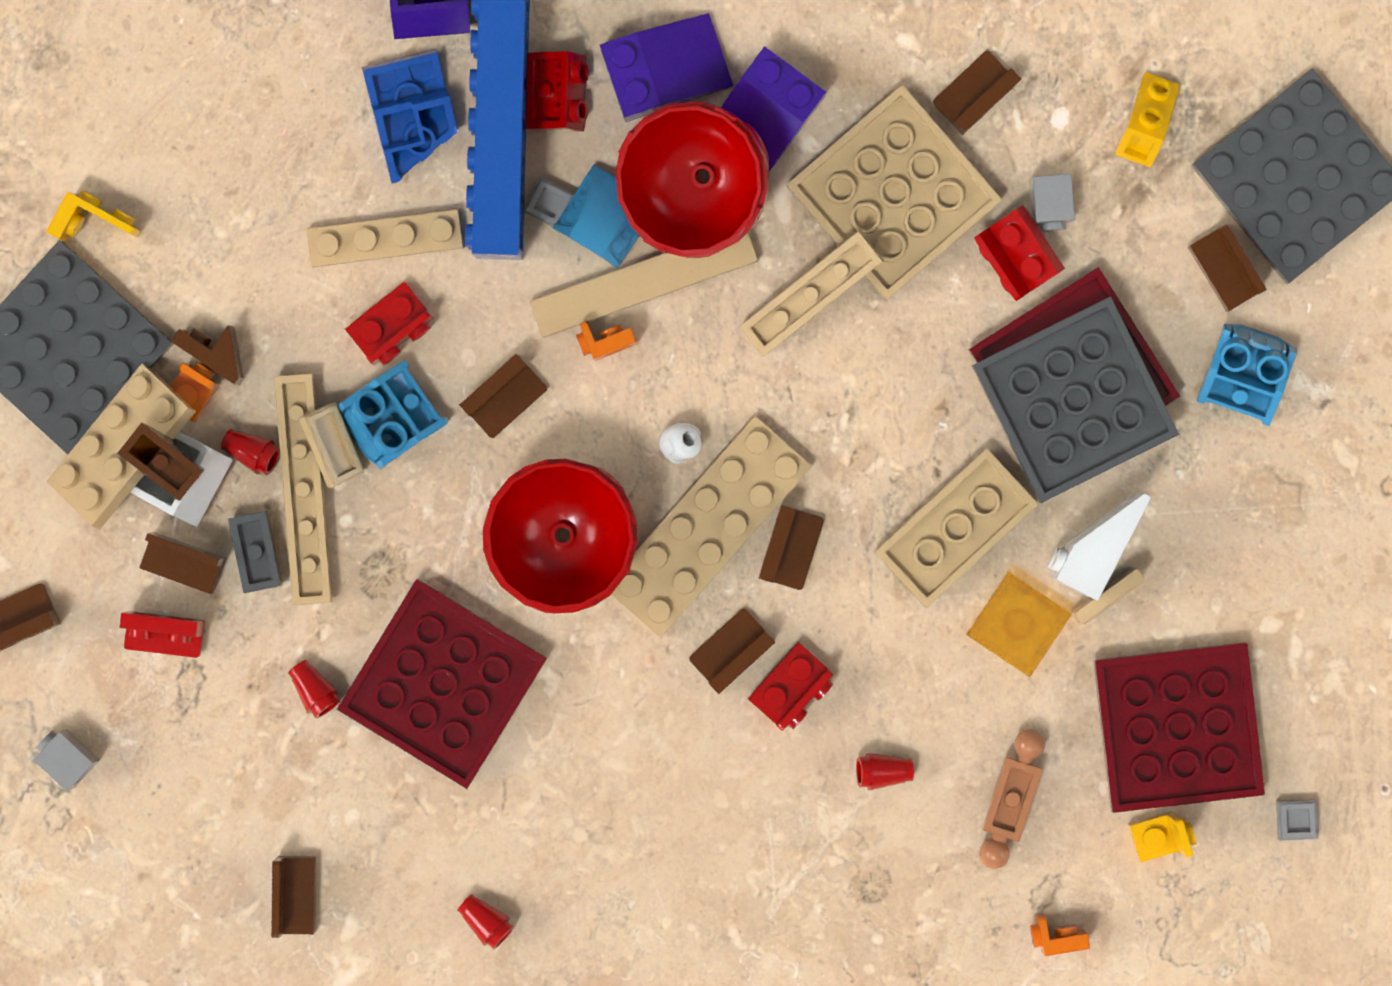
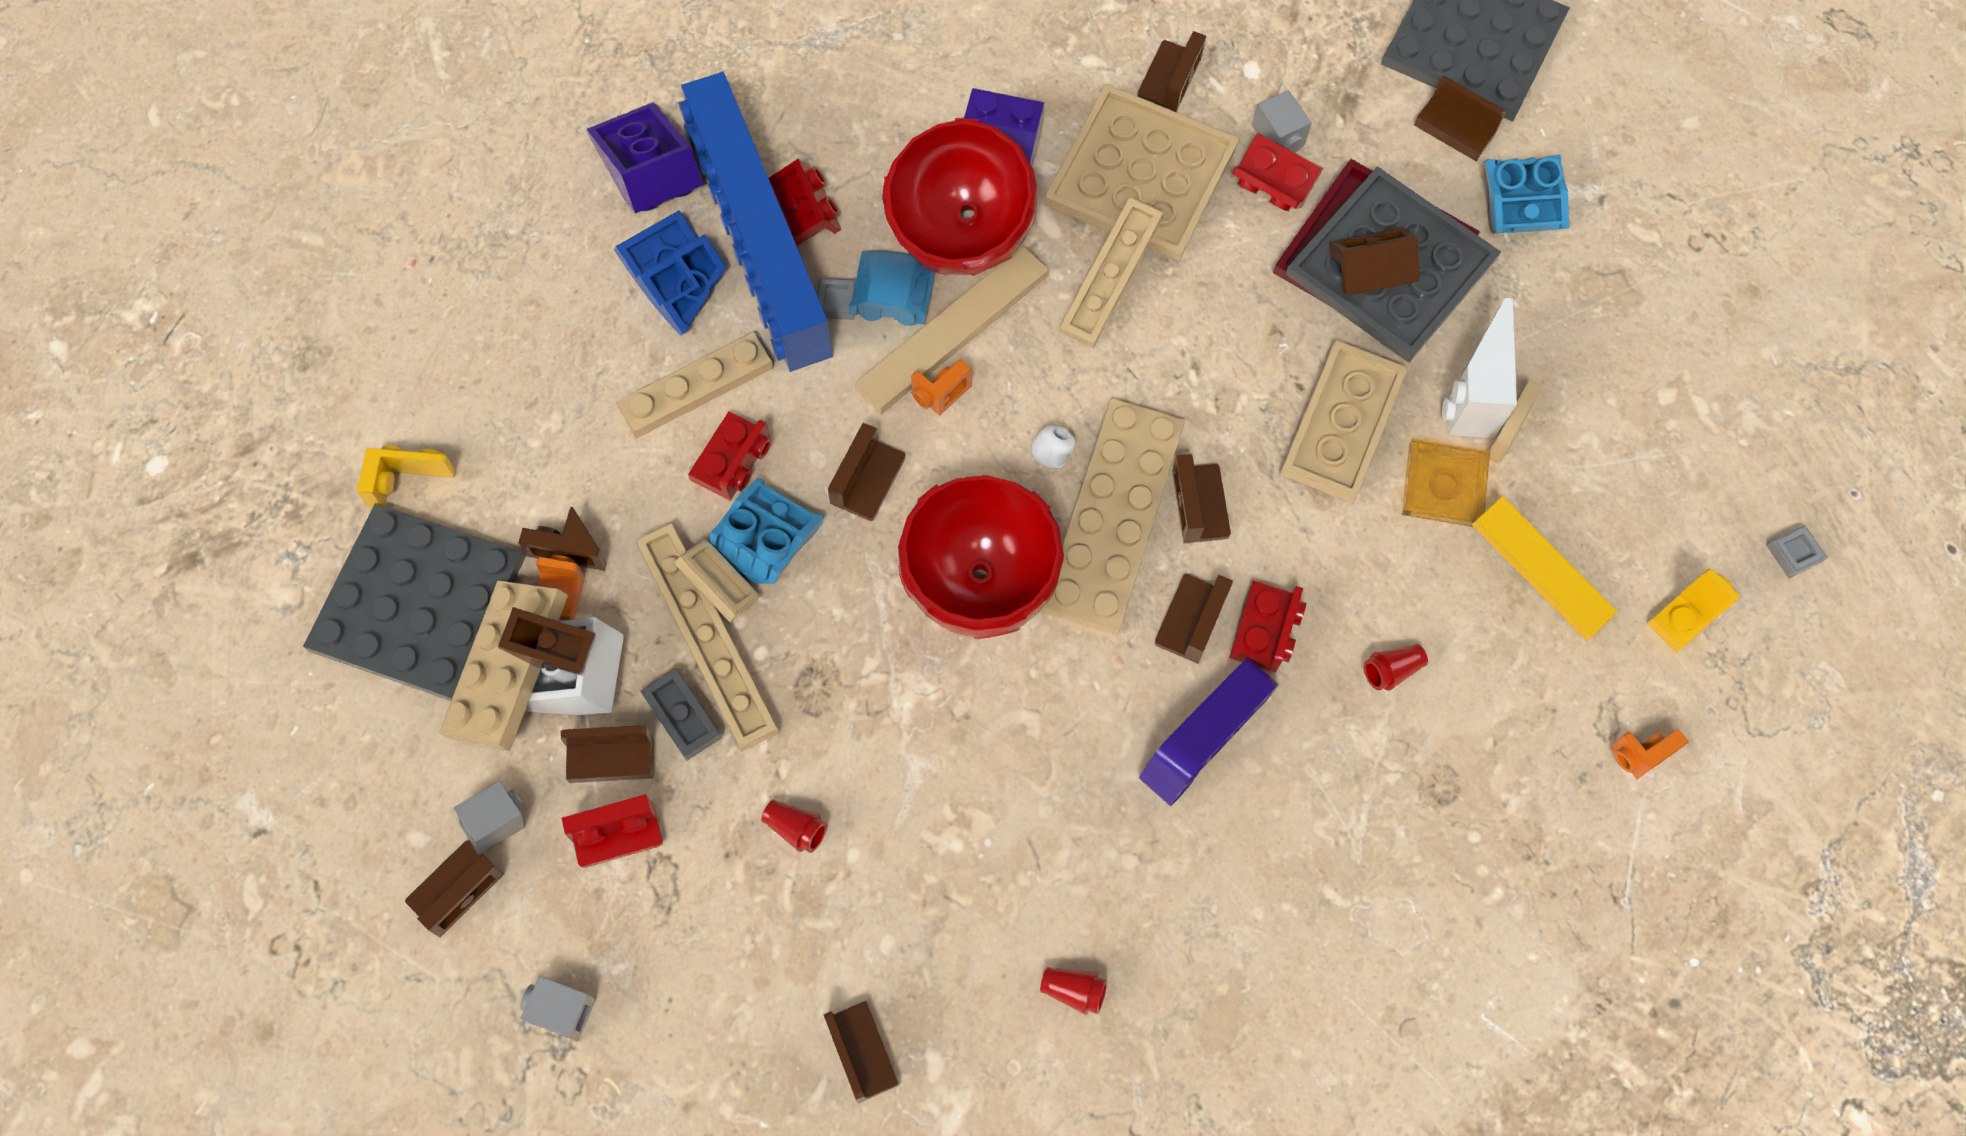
camera: 25 degrees left, 20 degrees down
red cone [221,429,280,475] -> none
dark red plate [336,578,547,789] -> none
dark purple slope [600,13,733,123] -> none
nougat plate [979,729,1045,869] -> none
dark red plate [1093,642,1265,813] -> none
yellow bracket [1115,72,1180,168] -> none
none -> light grey brick [453,781,526,855]
none -> dark purple beam [1139,657,1279,806]
none -> reddish brown panel [1330,227,1420,296]
none -> yellow tile [1471,496,1618,641]

